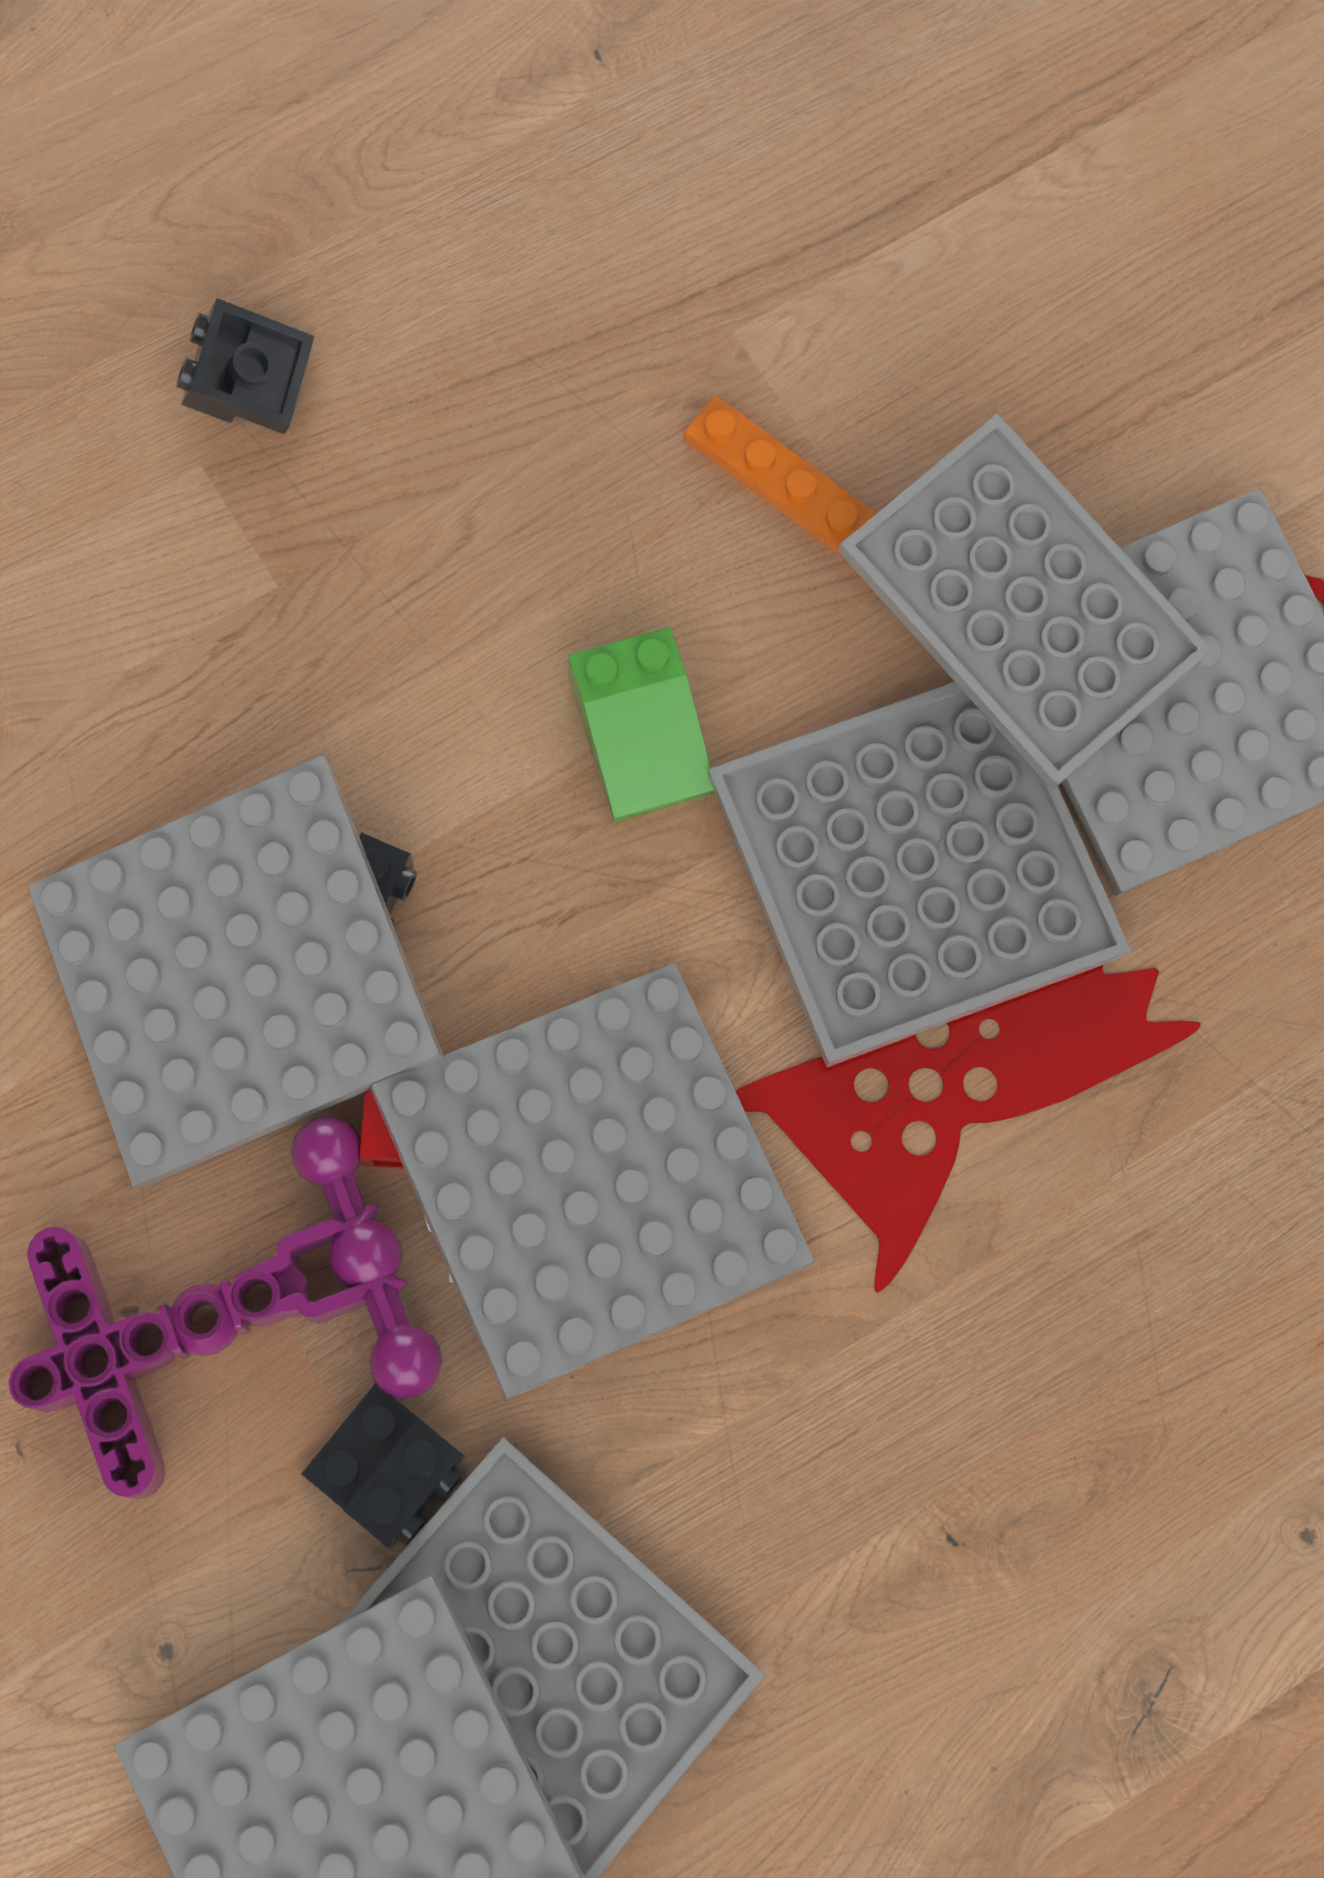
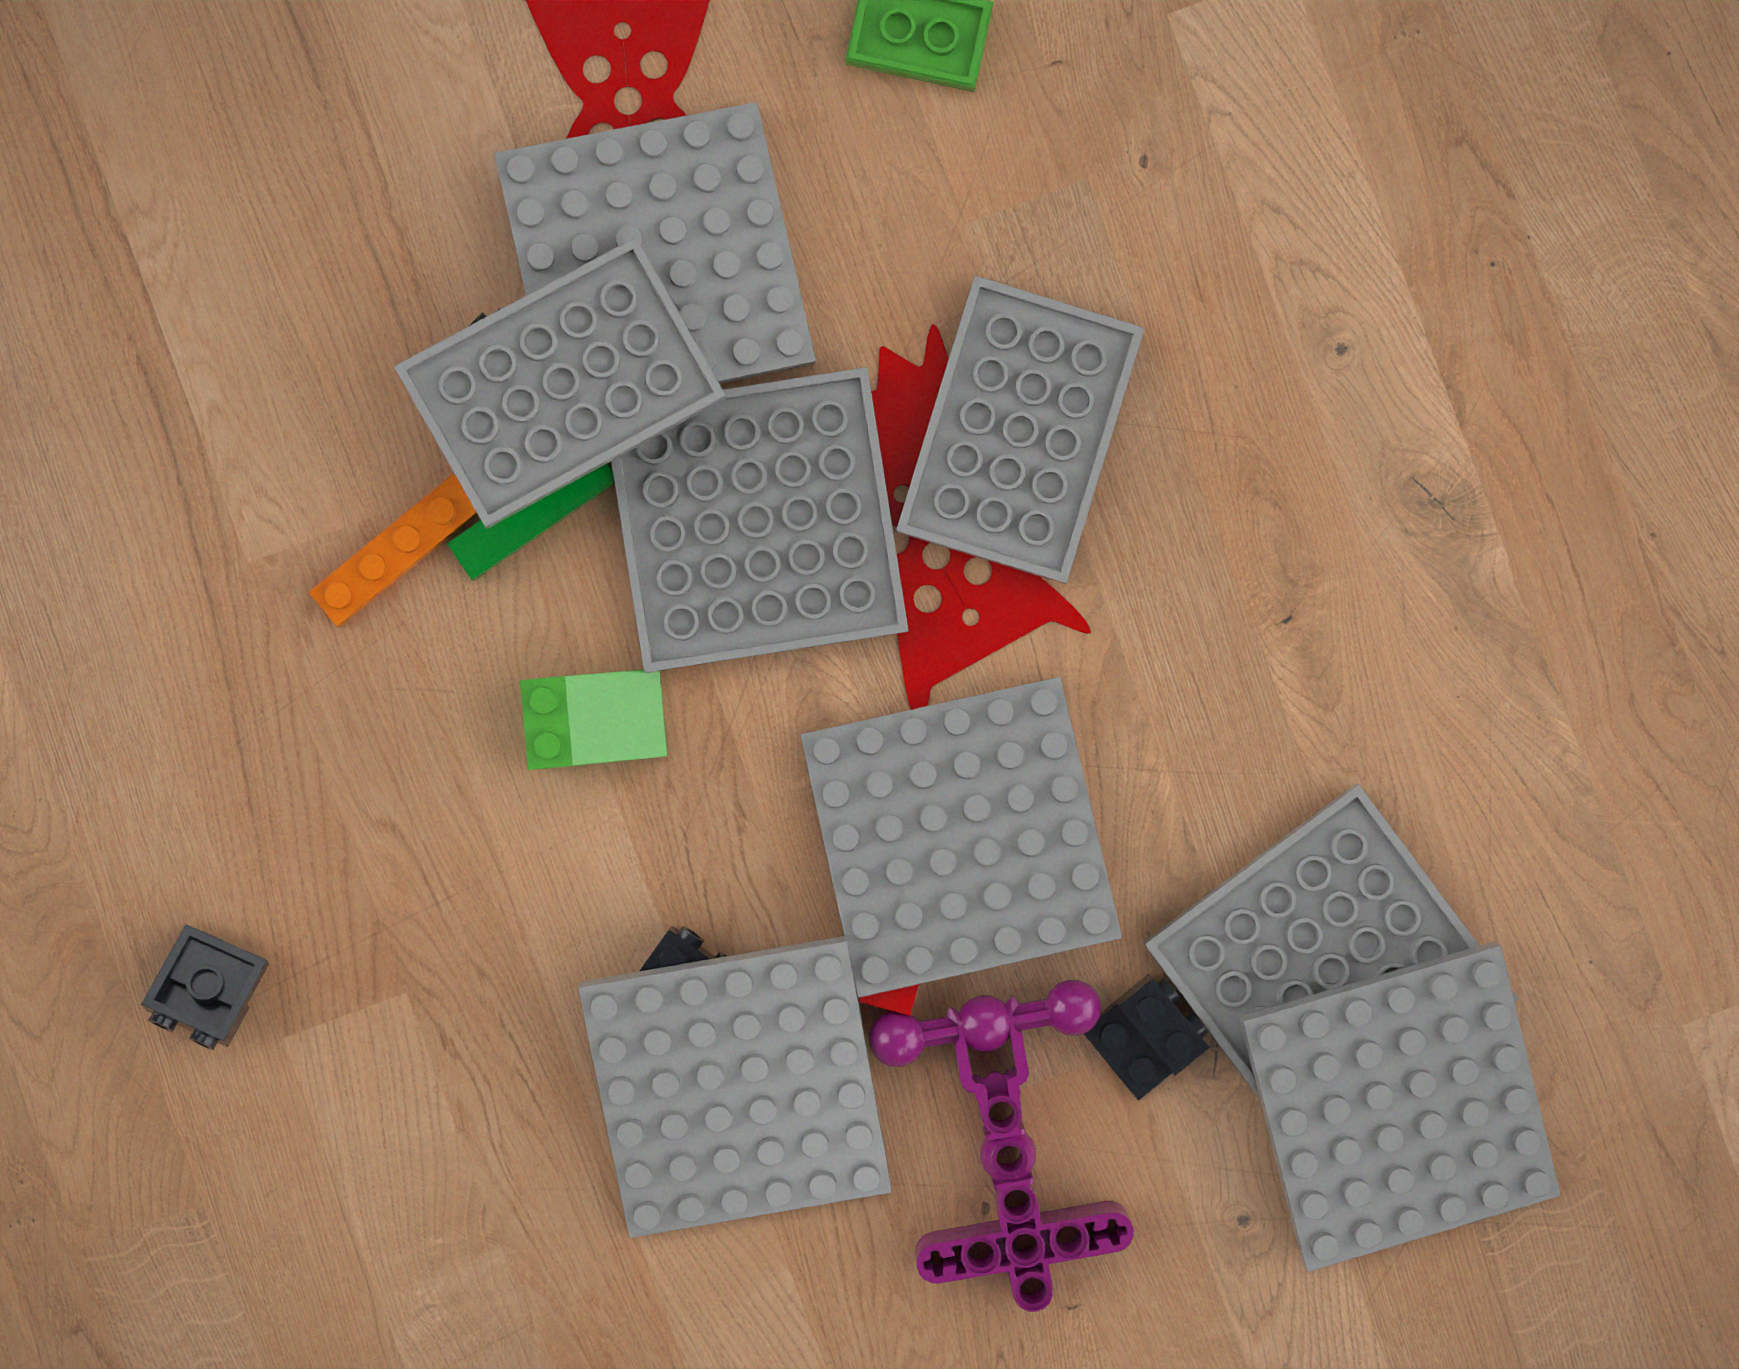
camera: 65 degrees left, 15 degrees up
none -> green tile [447,463,615,581]
none -> light grey plate [896,275,1145,584]

